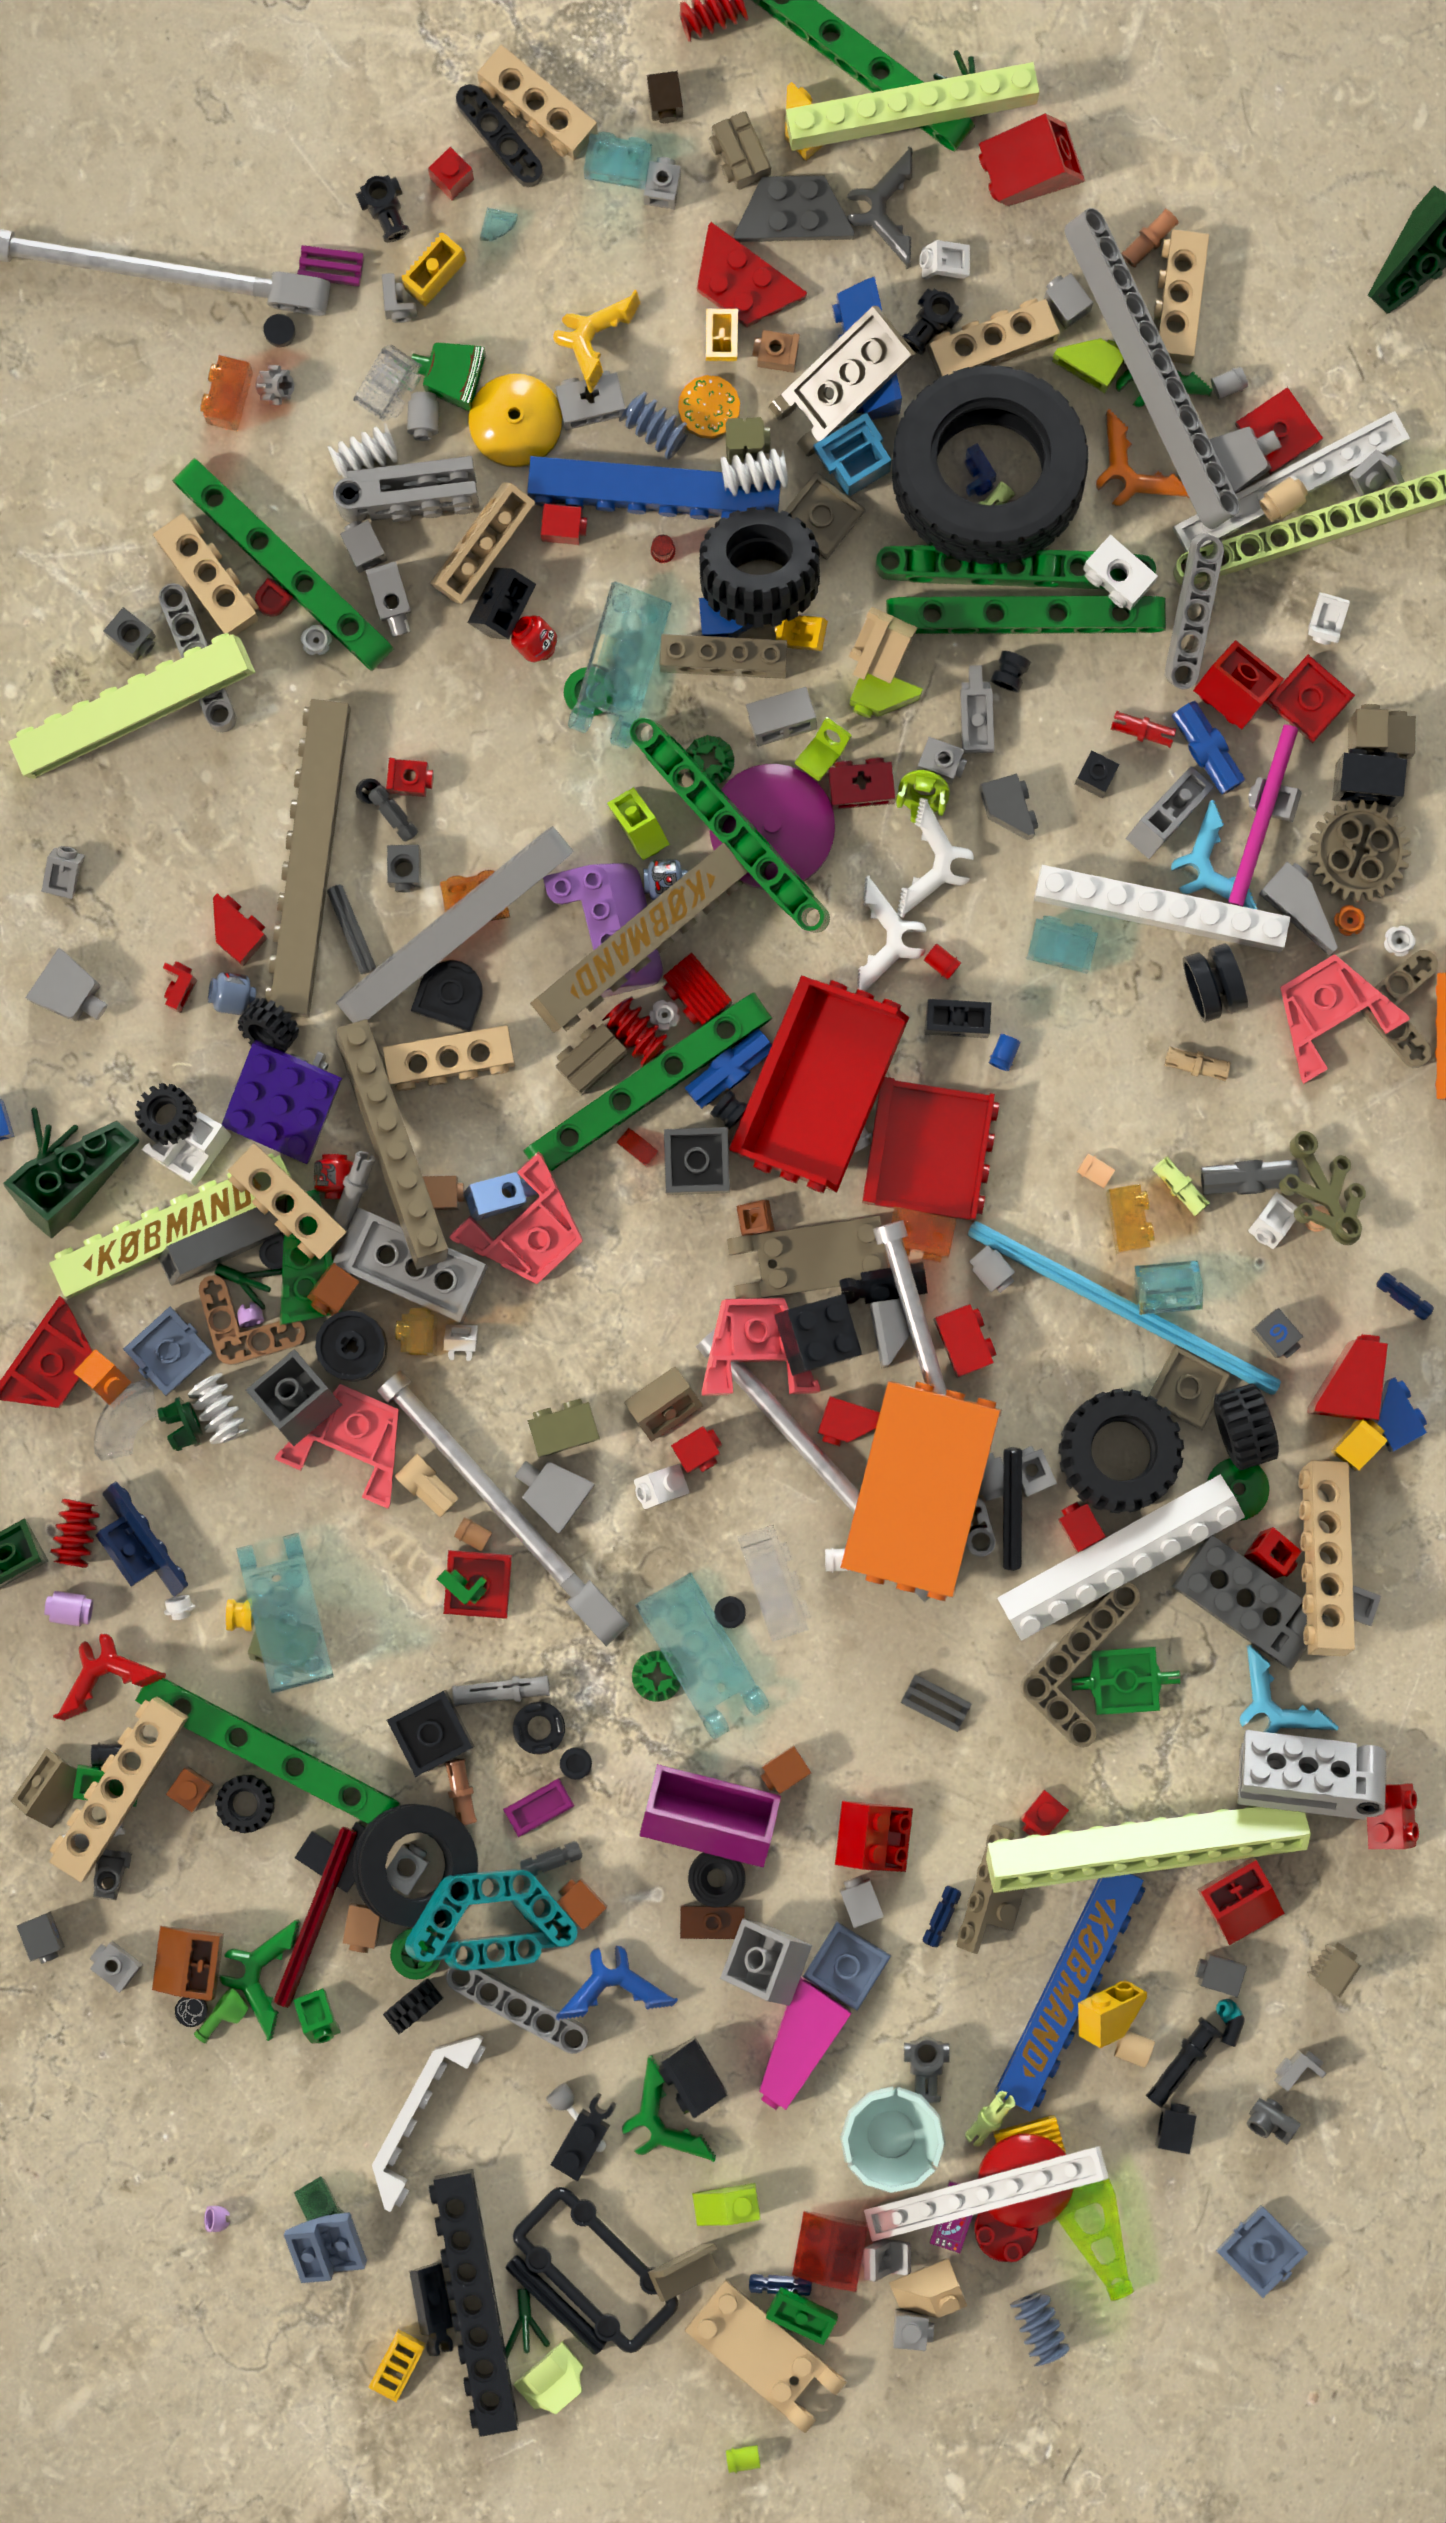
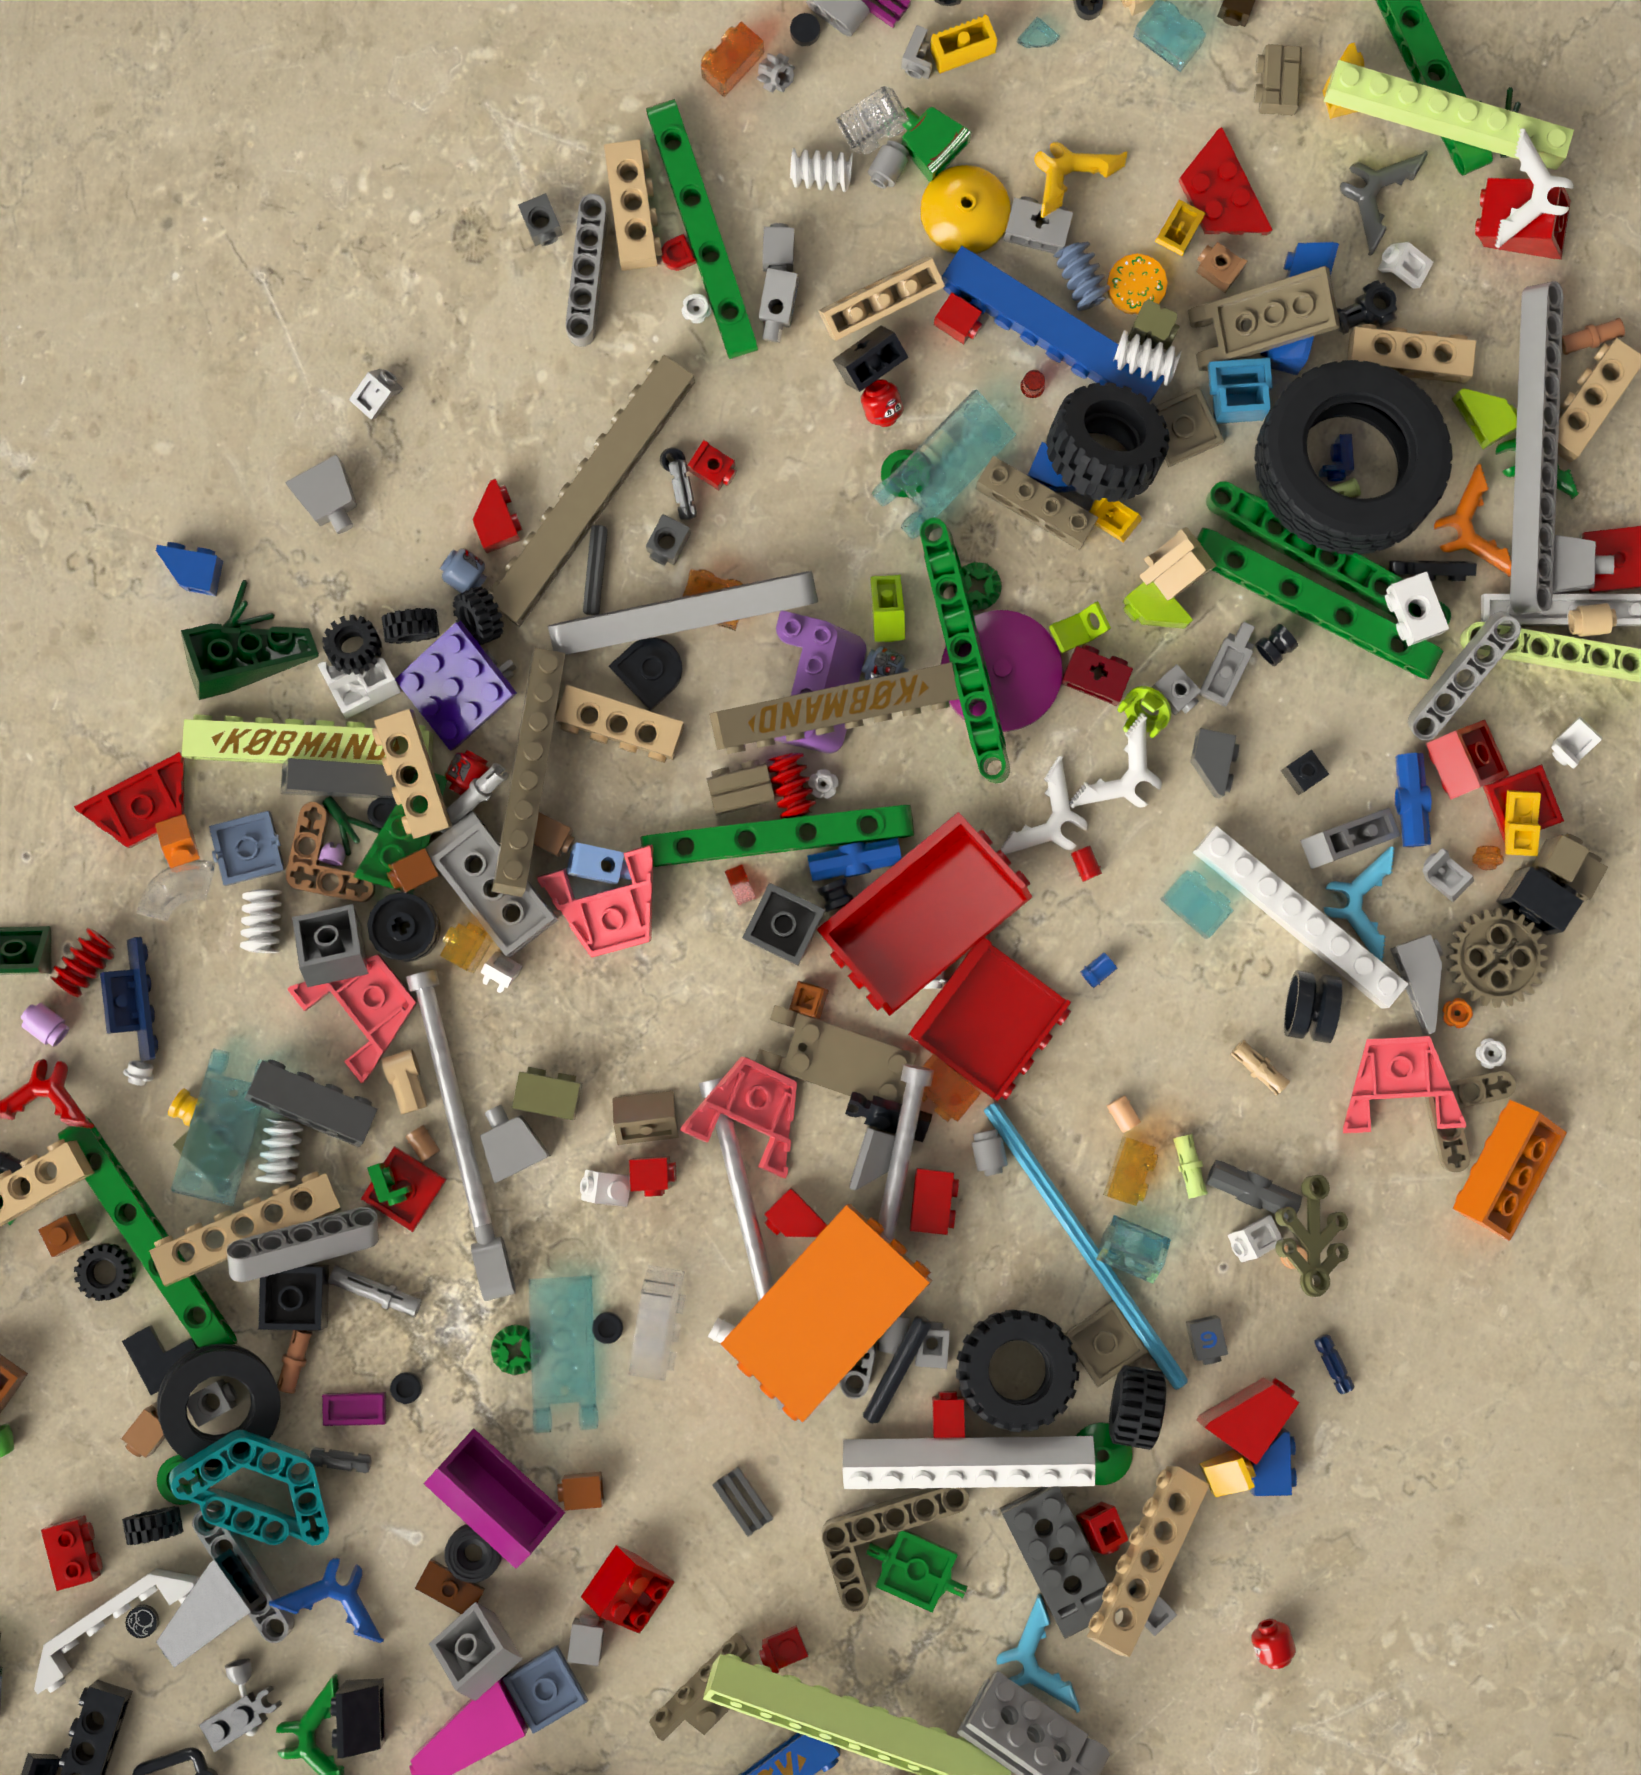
camera: 25 degrees right, 0 degrees up
yellowish green brick [8,633,255,779] -> none
dark green piece [157,1397,203,1451] -> none
red bracket [163,961,197,1014] -> none
green piece [219,1919,300,2041] -> none
dark red axle [274,1827,357,2008] -> none
green bracket [293,1988,341,2044] -> none
light grey hinge [333,456,480,523] -> none
black piece [513,1702,565,1755] -> none
dark orange brick [557,1878,607,1930] -> none
light grey brick [644,157,681,210] -> none
red brick [662,952,732,1026] -> none
dark grey wing [734,175,854,242] -> none
light grey hinge [746,687,817,747] -> none
black brick [774,1294,862,1376] -> none
dark blue axle [923,1886,961,1948] -> none
black brick [925,999,992,1038] -> none
light grey brick [1044,273,1093,329] -> none
red pin [1111,710,1177,748] -> none
light grey piece [1211,367,1248,399] -> none
dark pink piece [1228,724,1299,907] -> none
none -> red brick [41,1515,103,1591]
none -> black tile [125,1605,159,1638]
none -> tan brick [149,1171,341,1286]
none -> slope [156,1548,266,1668]
none -> light grey beam [227,1207,379,1282]
none -> dark grey brick [244,1059,378,1147]
none -> white piece [256,1118,304,1184]
none -> black tyre [381,608,440,644]
none -> black plate [1389,560,1477,581]
none -> clear orange plate [1472,846,1504,870]
none -> white piece [1495,128,1574,248]
none -> yellow slope [1505,790,1541,856]

